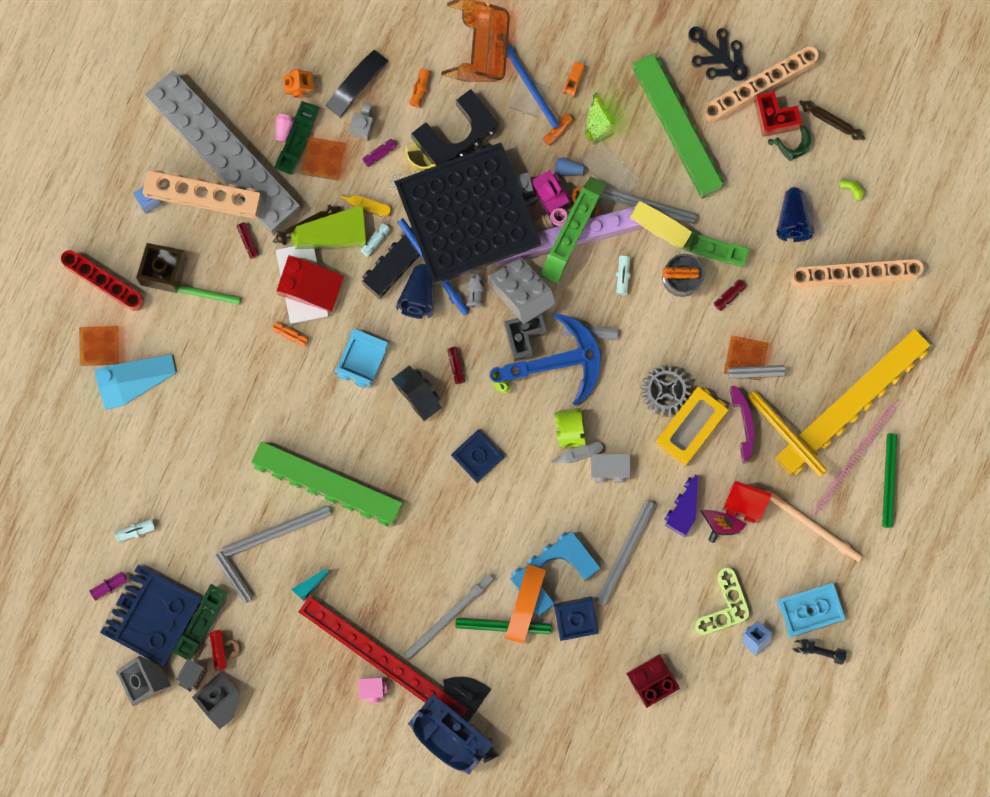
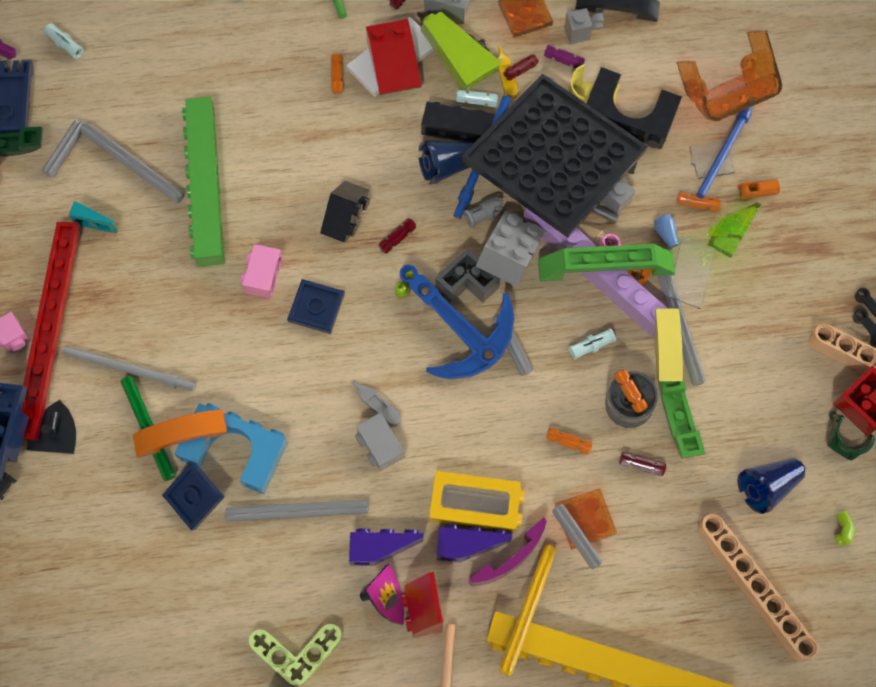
camera: 60 degrees right, 10 degrees down
medium azure panel [335,328,389,388] -> none
orange pin [409,68,431,108] -> none
dark pink brick [531,170,571,217] -> none
lime brick [554,408,586,448] -> none
dark red brick [626,654,680,708] -> none
bright green brick [632,54,724,199] -> none
light grey gear [640,365,692,417] -> none
none -> bright pink brick [240,244,283,299]
none -> dark purple slope [436,524,512,563]
none -> dark red axle [503,54,539,81]
none -> orange axle [546,427,592,455]

